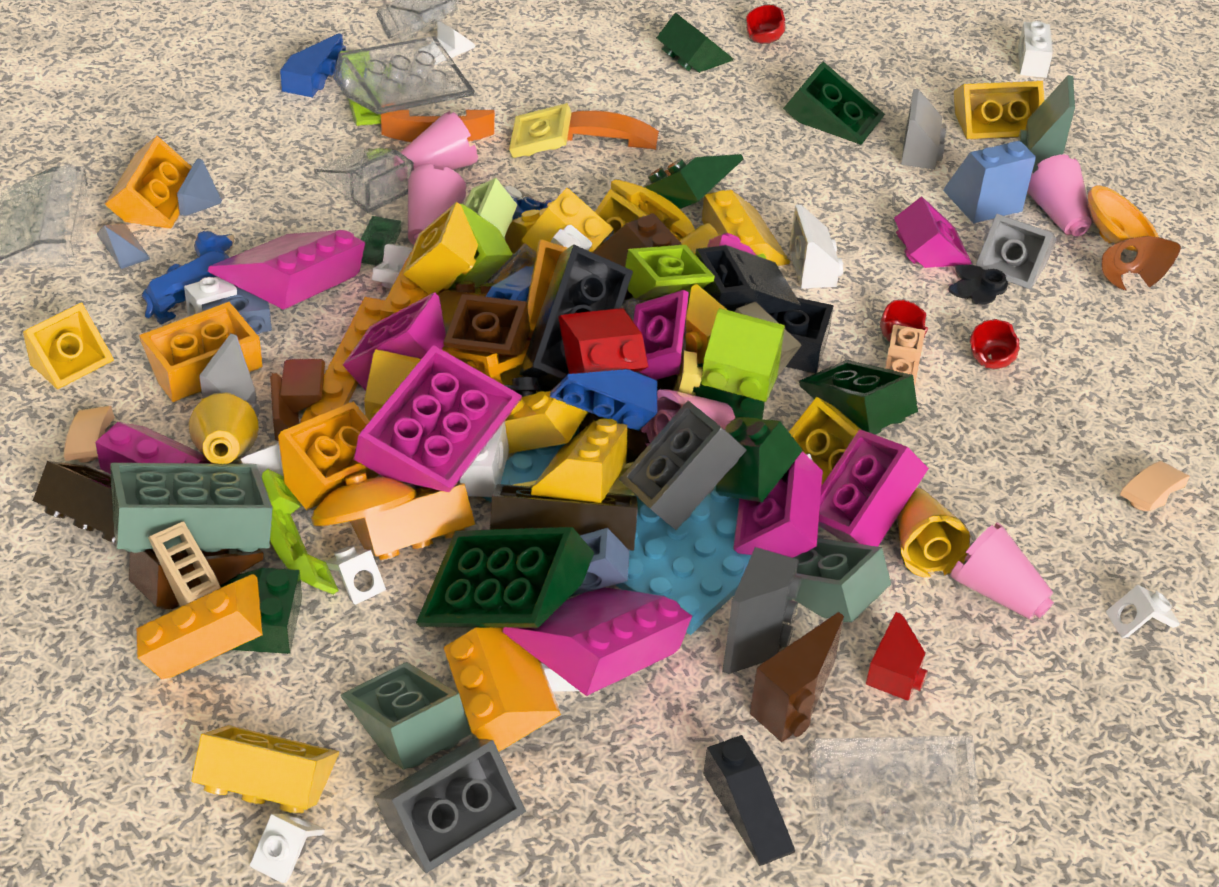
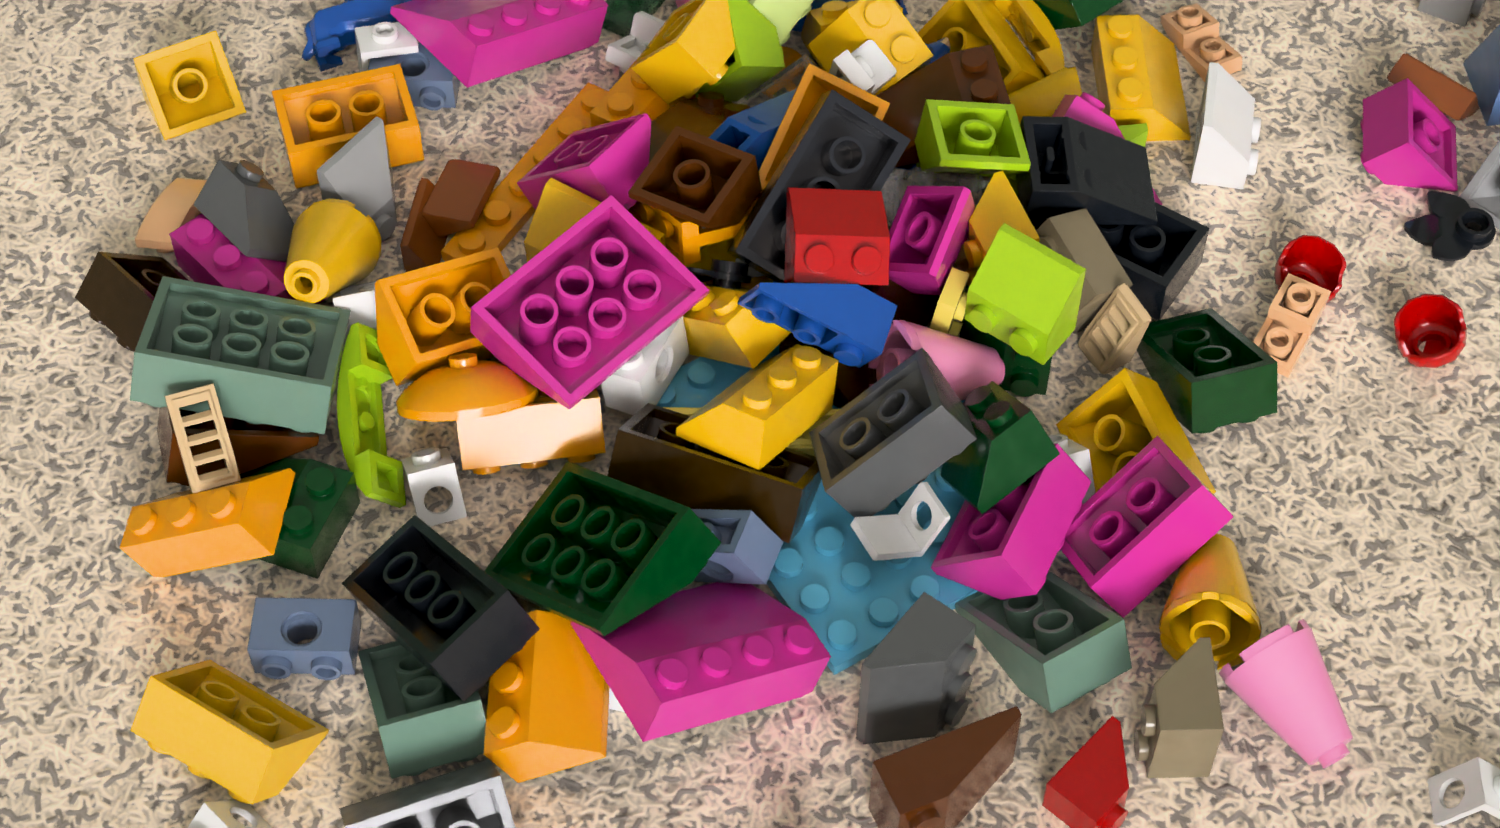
camera: 20 degrees right, 10 degrees up
none -> dark grey slope [193,160,294,262]
none -> sand blue brick [247,597,361,680]
none -> black brick [342,515,540,702]
none -> white bracket [850,482,950,561]
none -> tan slope [1078,283,1152,374]
none -> dark tan slope [1134,638,1224,778]
none -> light nougat slope [1161,3,1242,82]
none -> dark orange slope [1387,53,1479,120]

